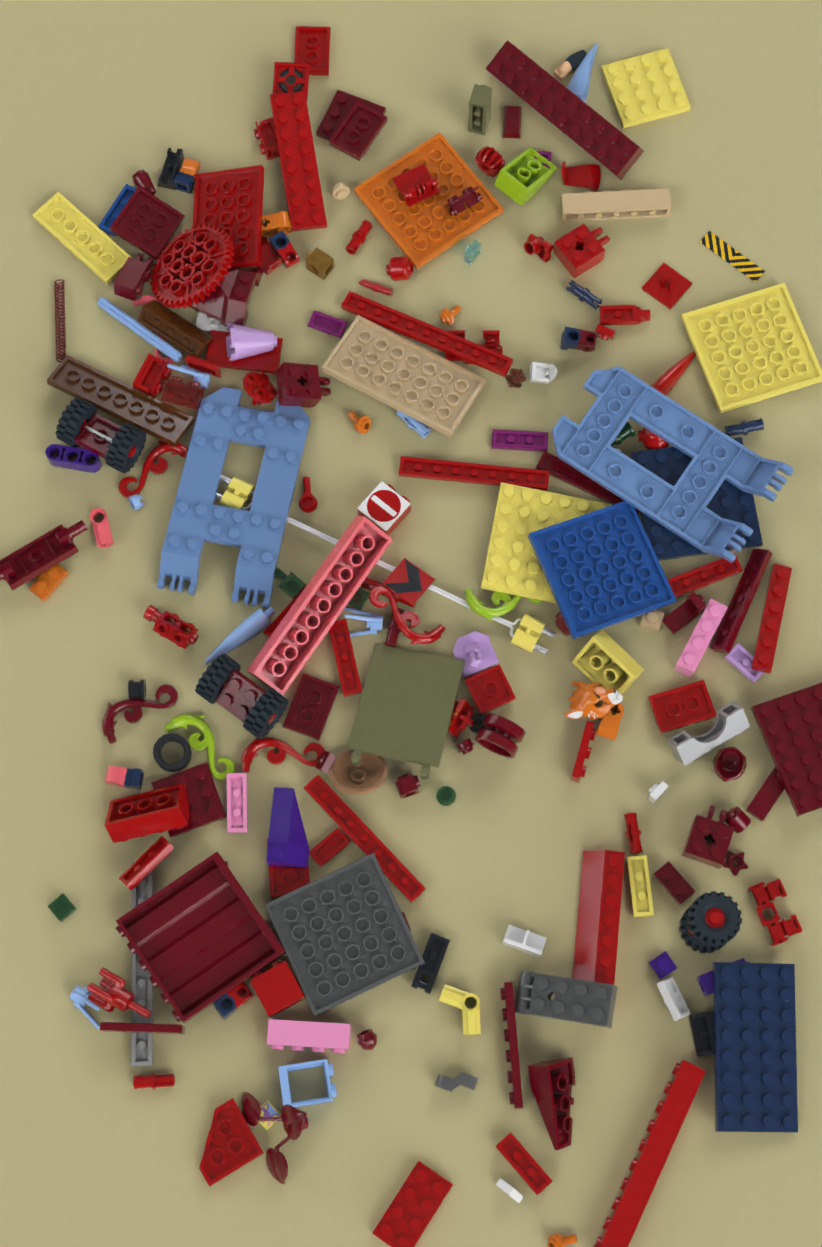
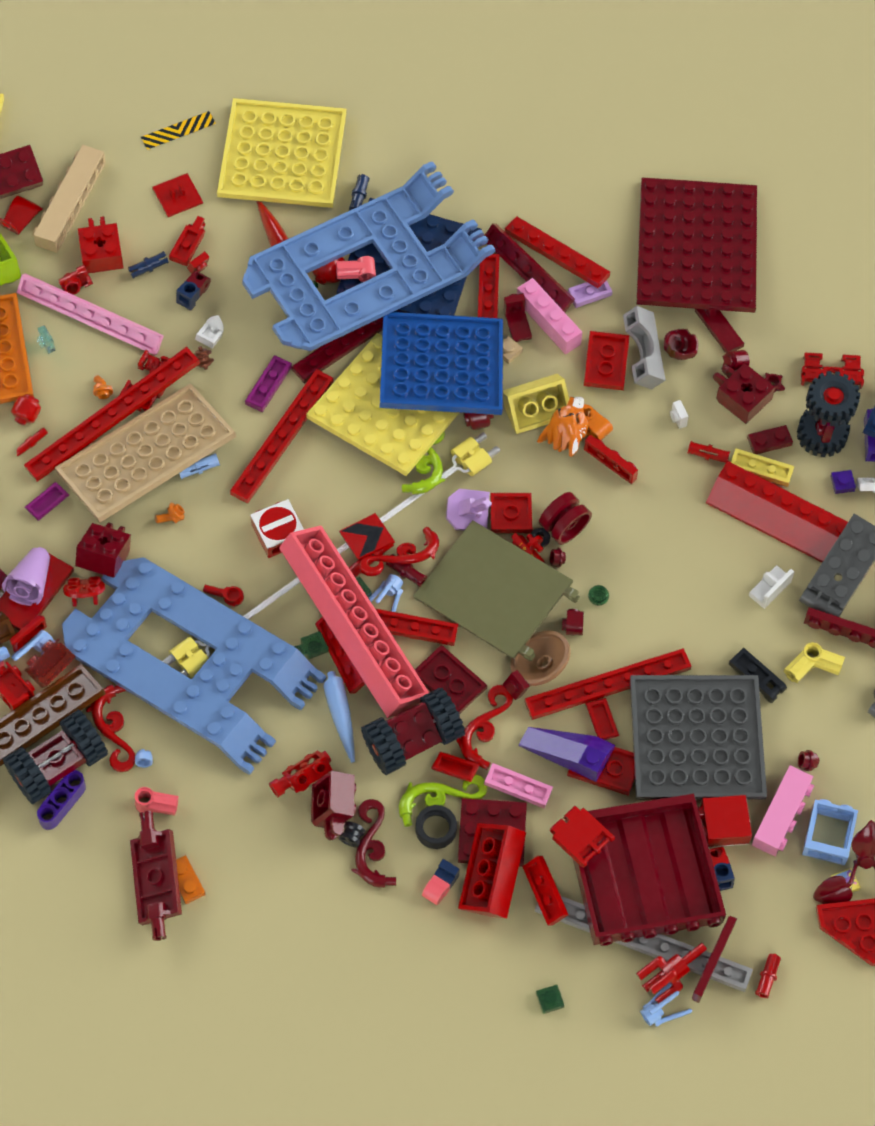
camera: 70 degrees left, 10 degrees down
none -> bright pink plate [16,273,164,355]
none -> dark red hinge [311,770,356,841]
none -> coral piece [336,256,376,282]
none -> red tile [431,752,480,782]
none -> red plate [550,806,615,868]

